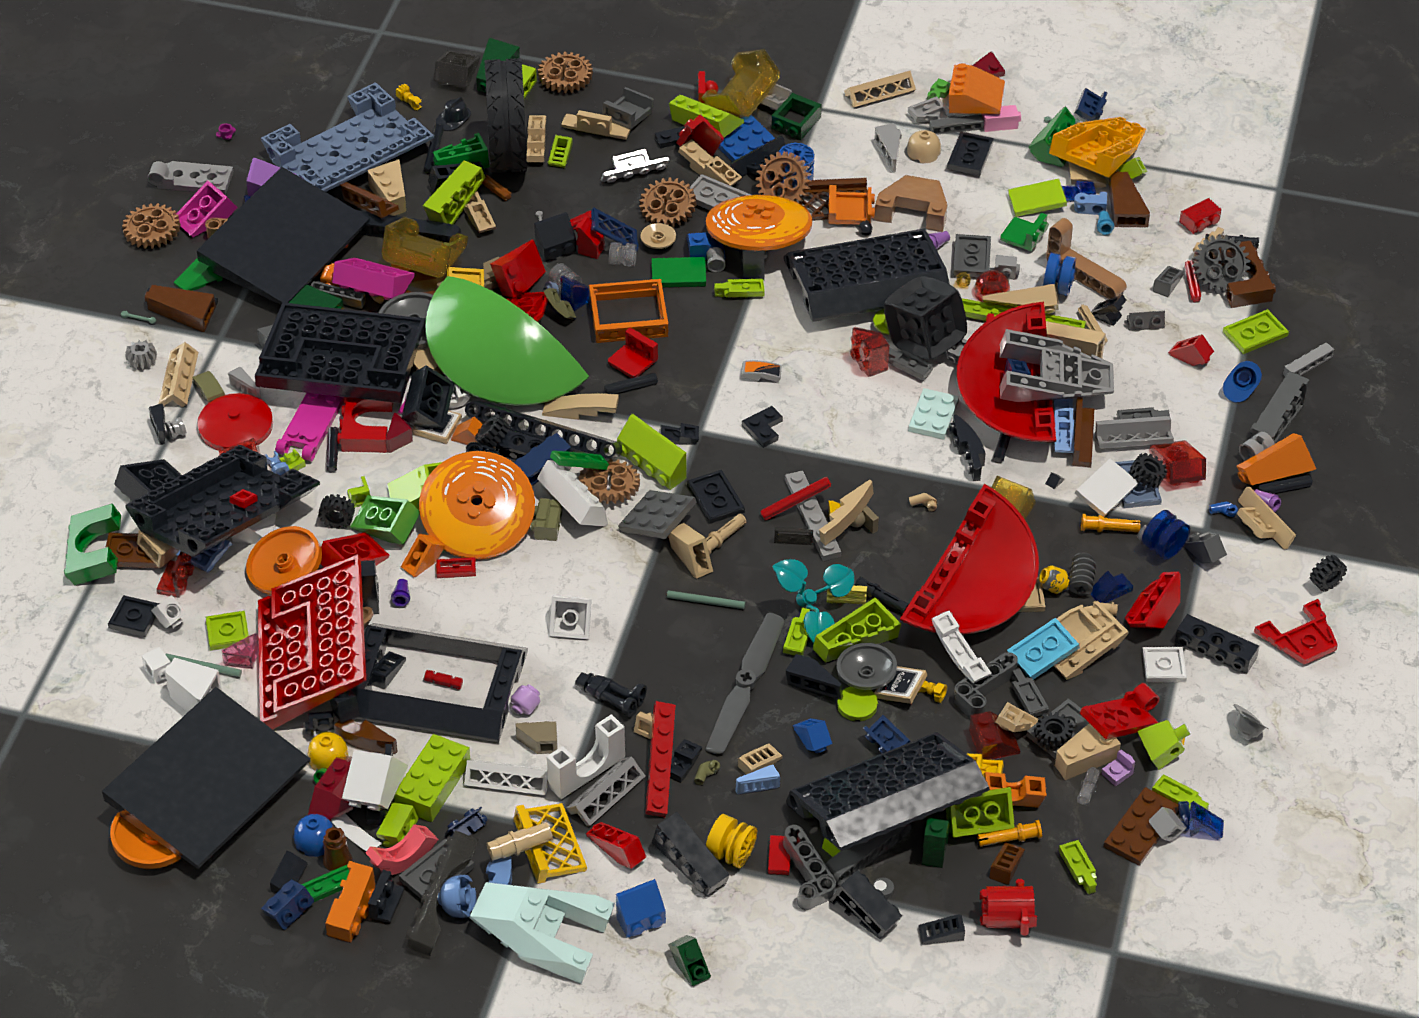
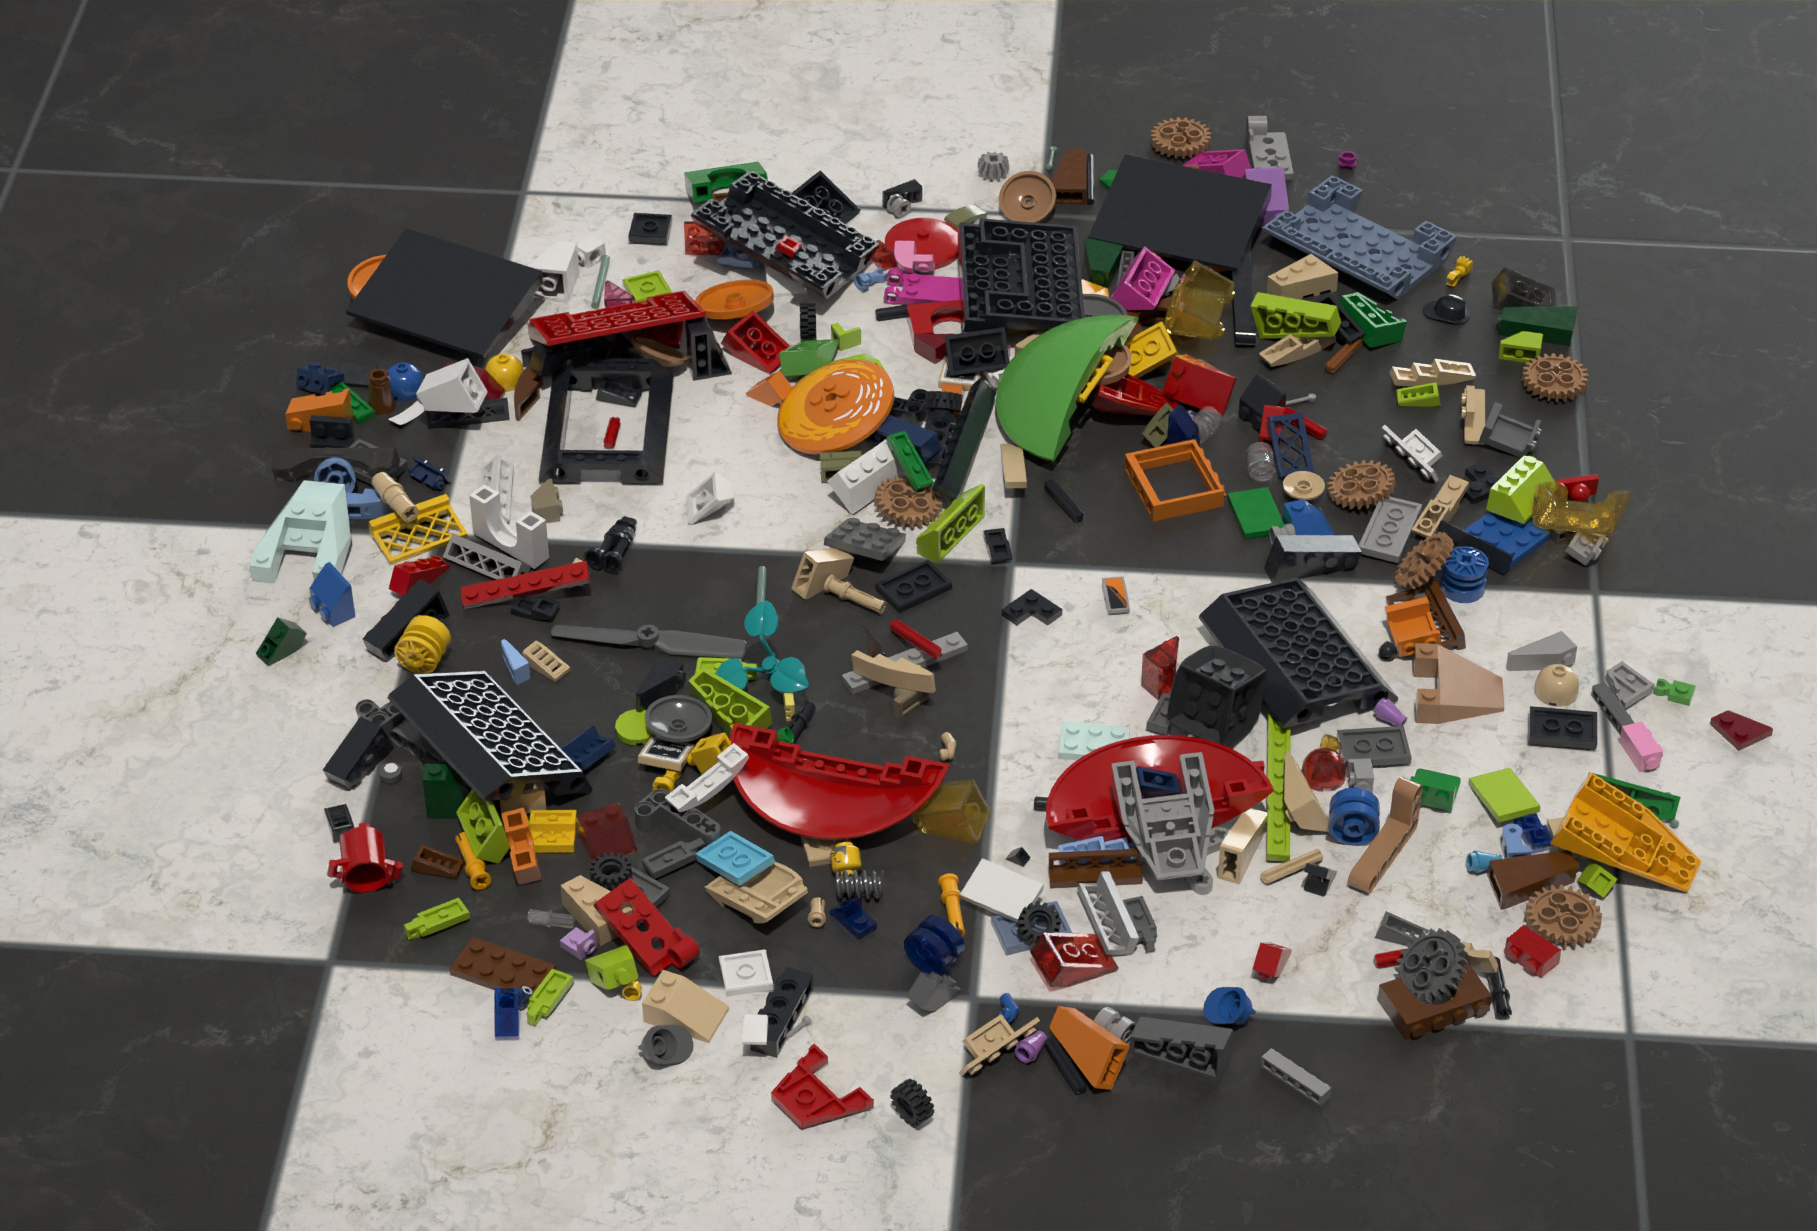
camera: 80 degrees right, 5 degrees down
white brick [151,595,186,629] -> none
tan fence [158,342,198,407] -> none
lime tile [279,449,306,471] -> none
reddish brown fence [340,182,399,218] -> none
coral arch [366,824,439,875] -> none
lime hinge [376,802,418,848] -> none
dark purple cone [391,579,411,607] -> none
lime brick [394,734,470,822] -> none
black axle [424,124,444,174] -> none
red tile [436,557,476,578] -> none
black tyre [485,58,527,173] -> none
lavender head [510,684,540,715] -> none
red bracket [608,328,658,378] -> none
red bracket [676,114,724,156] -> none
olive arm [694,760,720,785] -> none
orange dish [706,195,812,251] -> none
lime hinge [714,279,765,297] -> none
dark green window [771,93,822,140] -> none
blue slope [793,718,832,753] -> none
tan fence [844,71,916,108] -> none
orange slope [949,63,1005,114] -> none
black slope [949,414,986,481] -> none
tan wing [996,702,1038,732] -> none
dark blue bracket [1074,88,1107,121] -> none
red wedge [1125,572,1181,629] -> none
dark grey hinge [1127,310,1165,330] -> none
light grey panel [1149,807,1186,842] -> none
lime tile [1222,309,1289,354] -> none
none -> tan slope [642,970,729,1043]
none -> yellow torso [687,733,734,780]
none -> white slope [742,1014,768,1045]
none -> green hinge [777,727,794,743]
none -> bright pink brick [894,241,935,274]
none -> medium nougat dish [999,171,1056,223]
none -> medium nougat gear [1524,885,1602,948]

